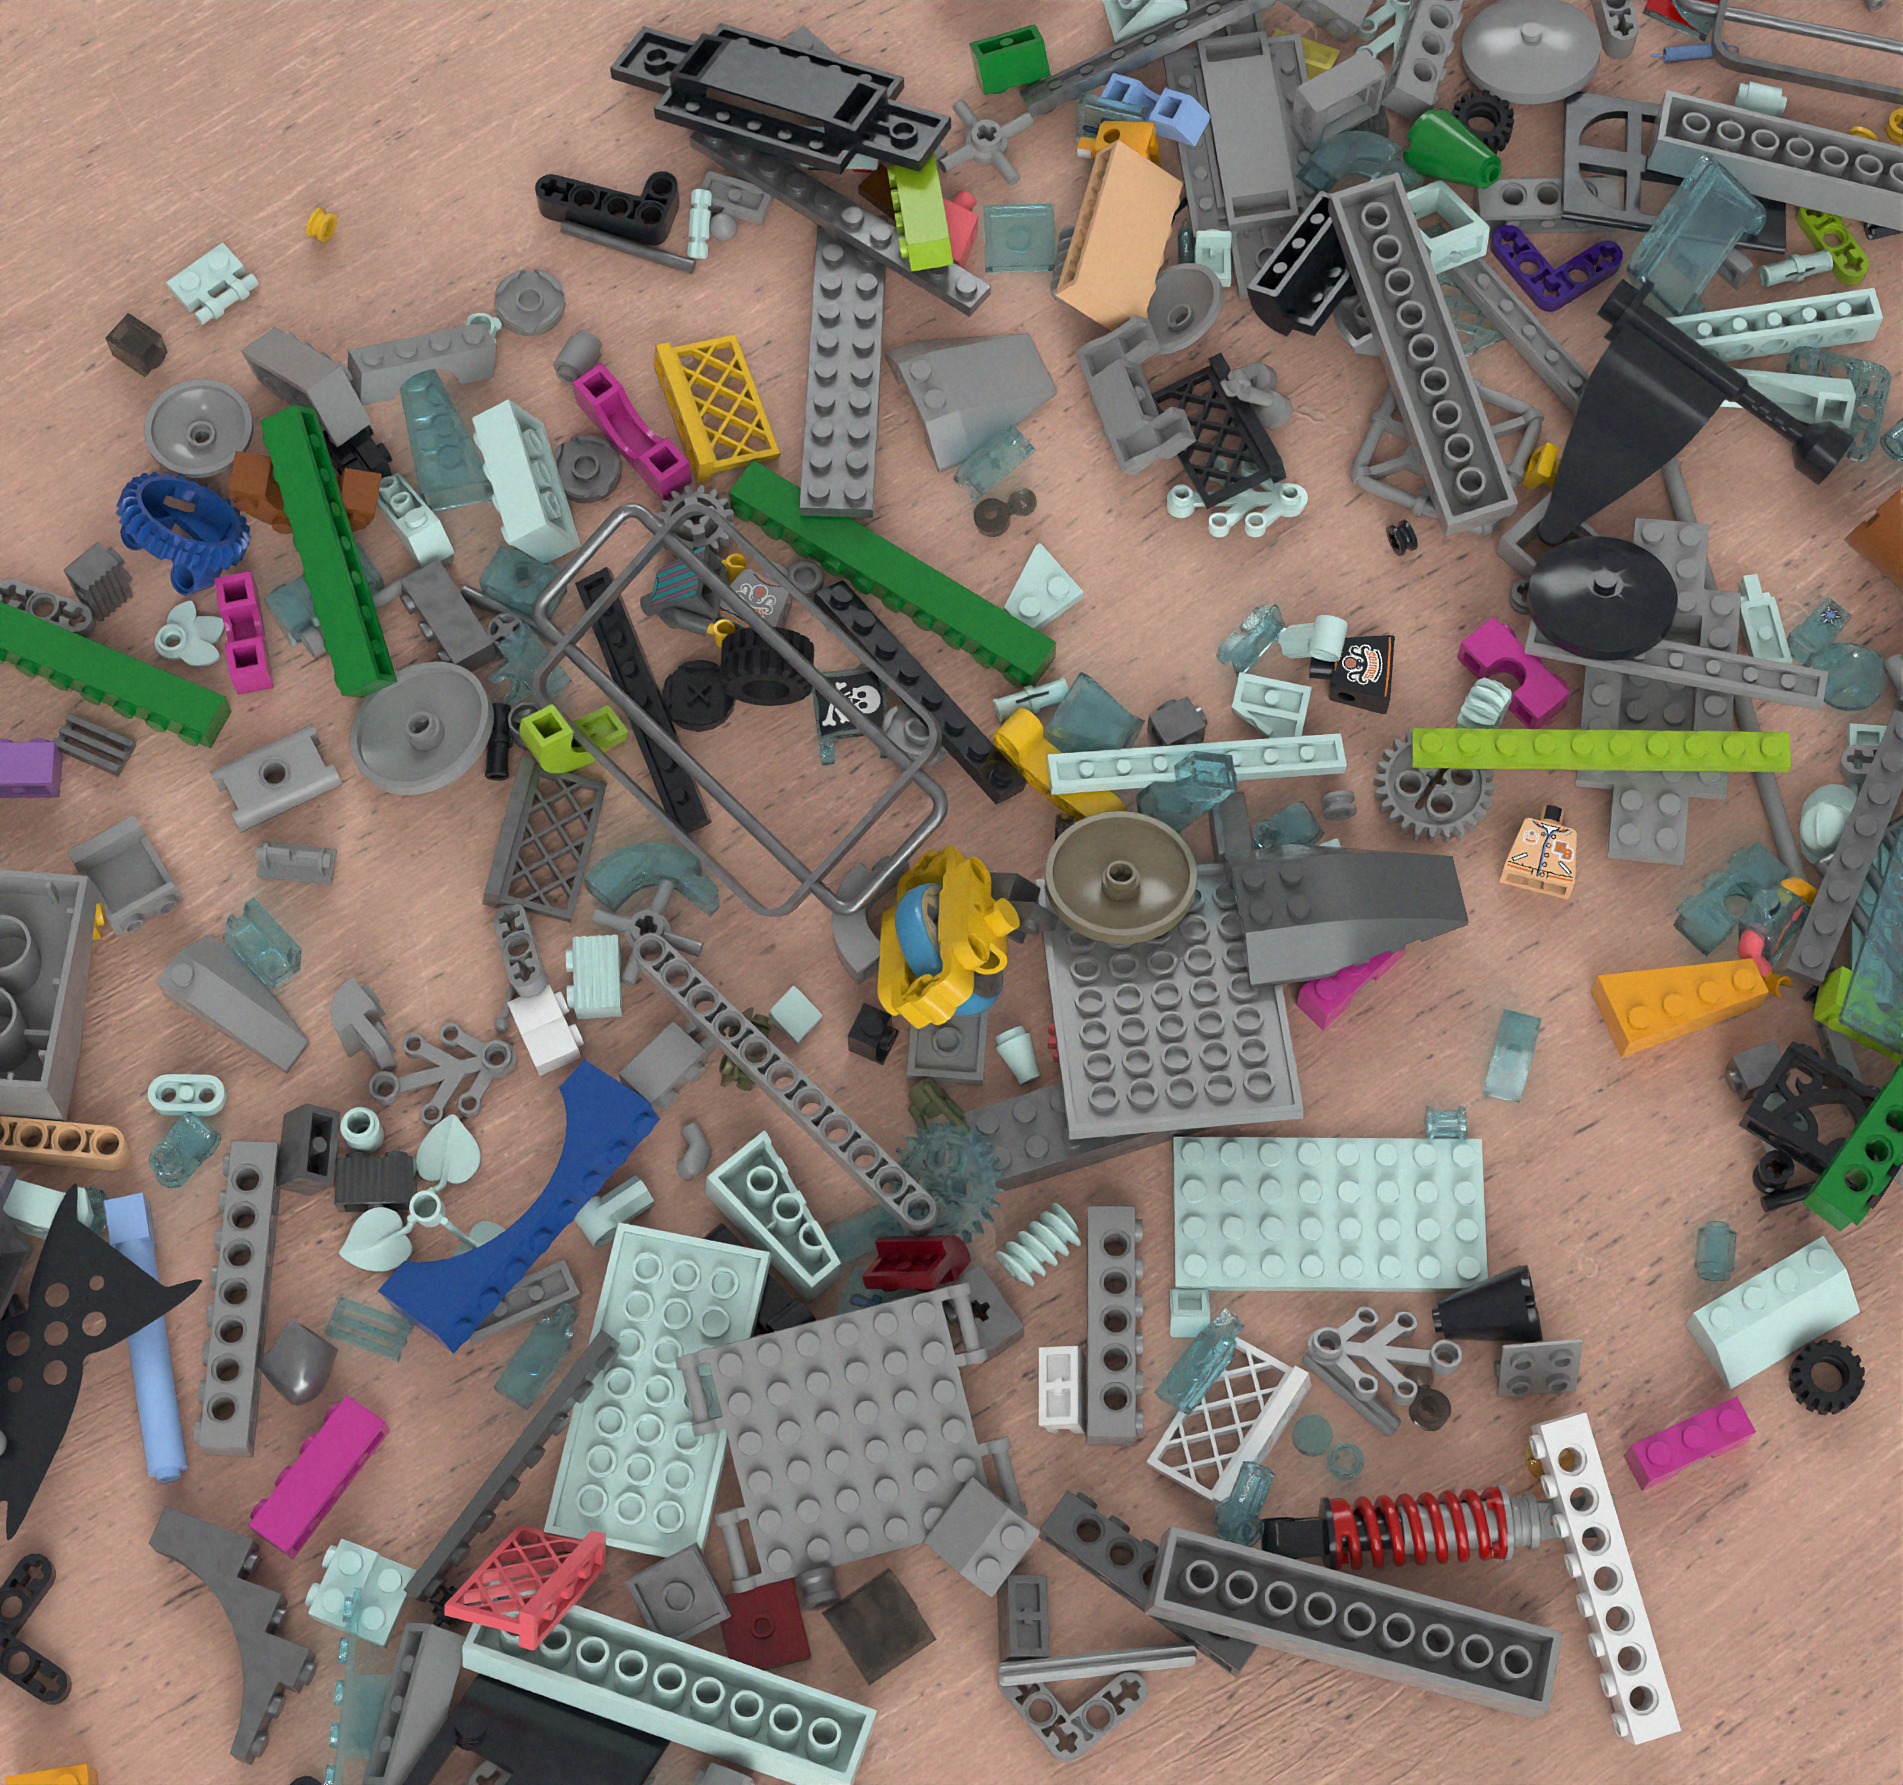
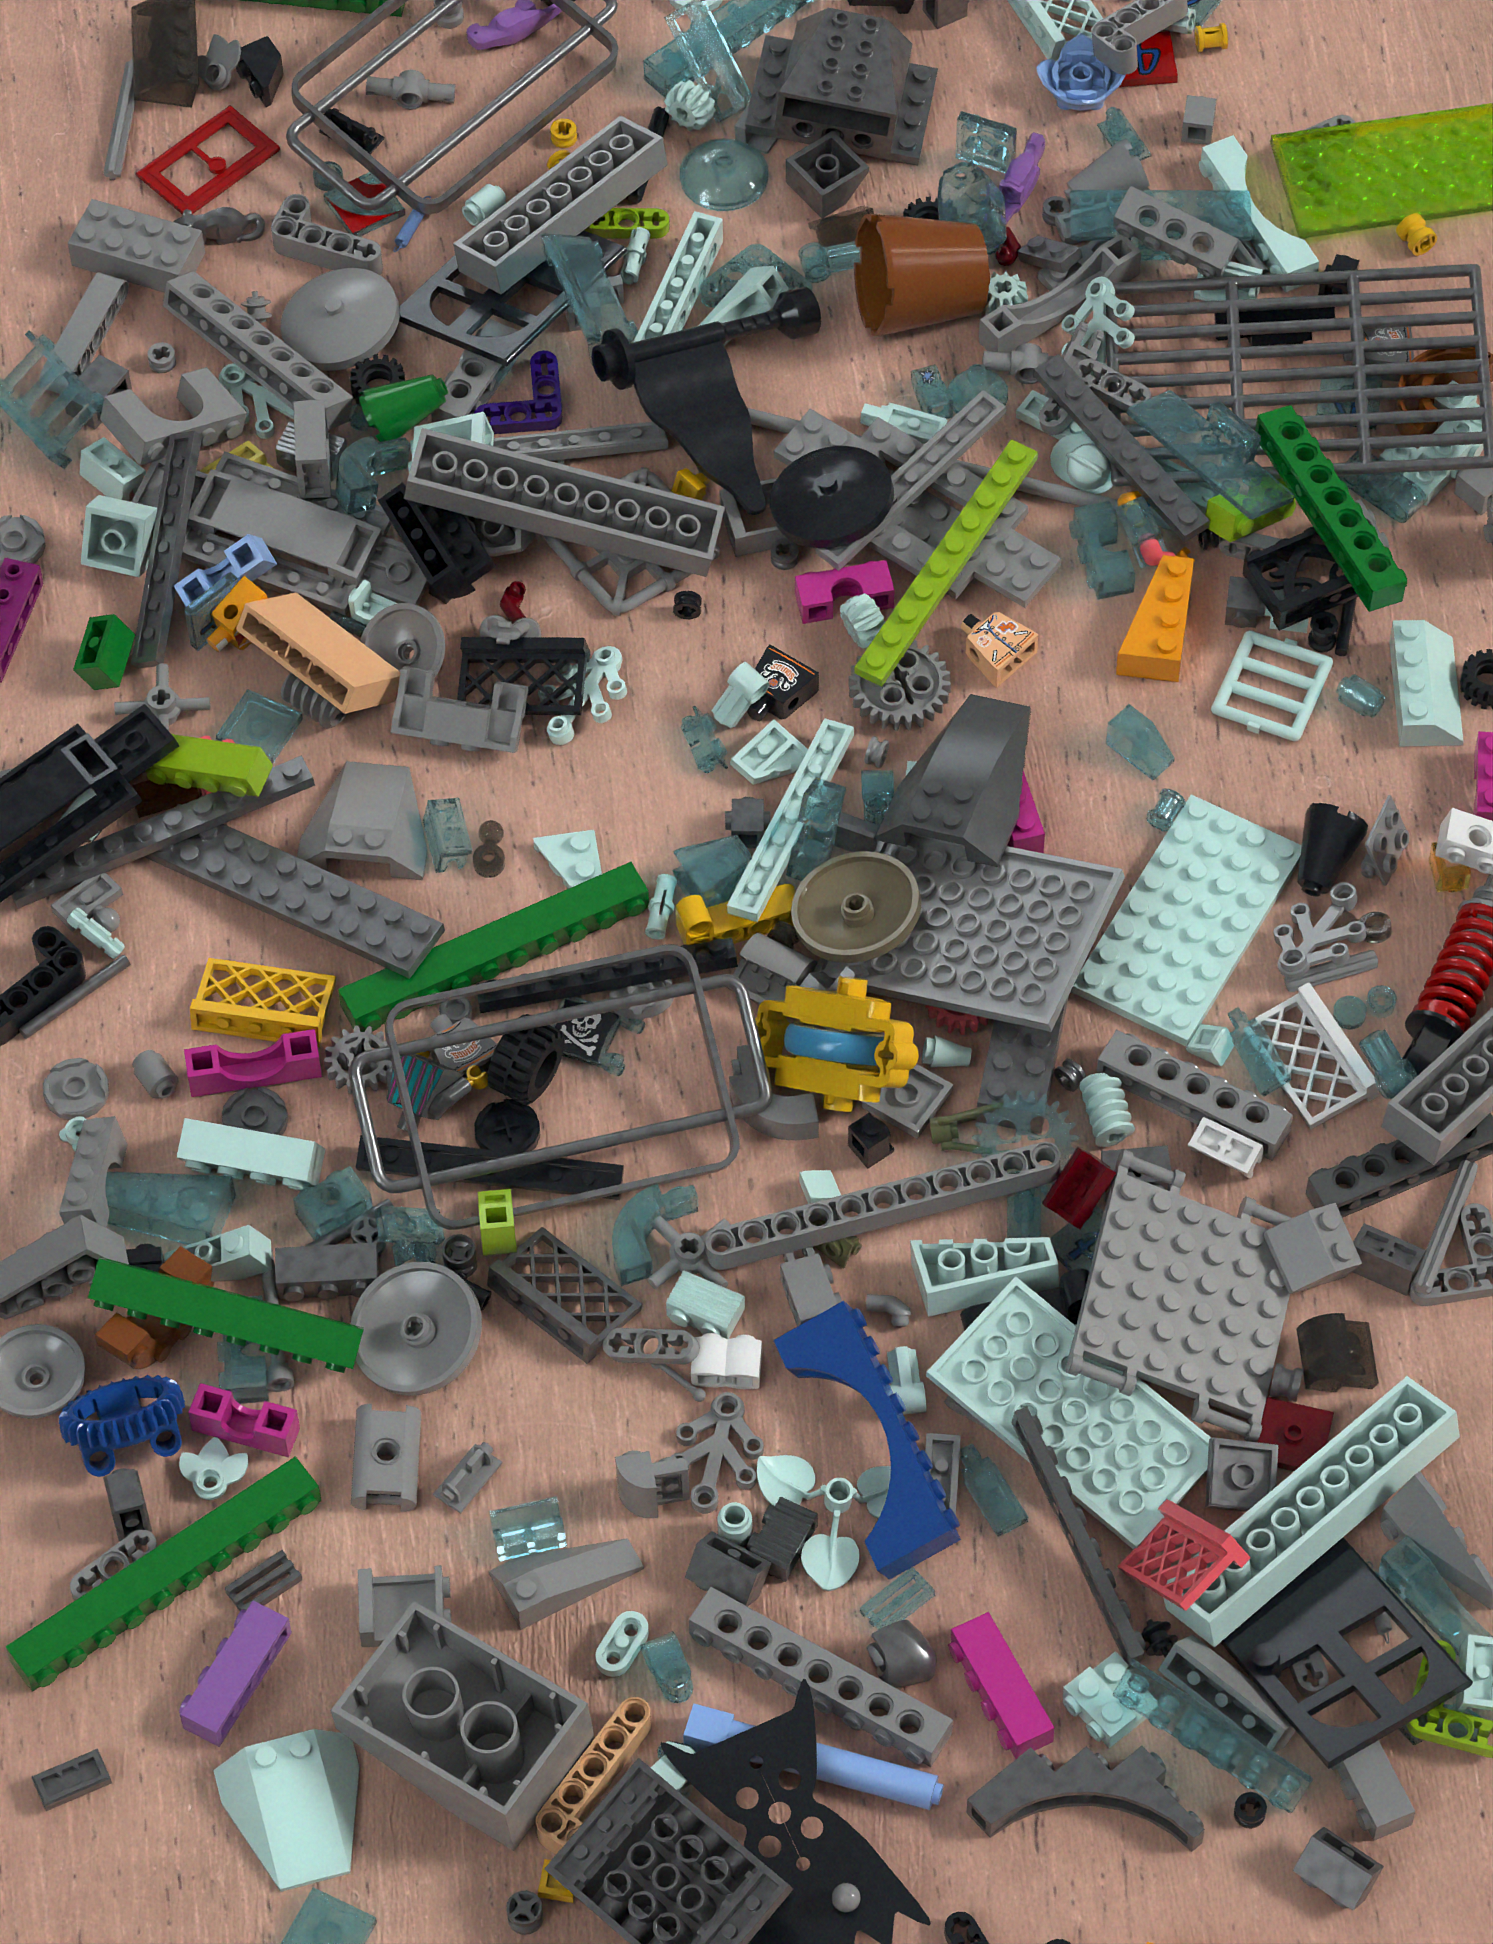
camera: 60 degrees left, 10 degrees down
none -> dark red arm [500,581,526,624]
none -> light grey brick [727,933,818,1004]
none -> flat silver bush [1054,1059,1086,1092]
none -> light aqua bar [1211,630,1333,741]

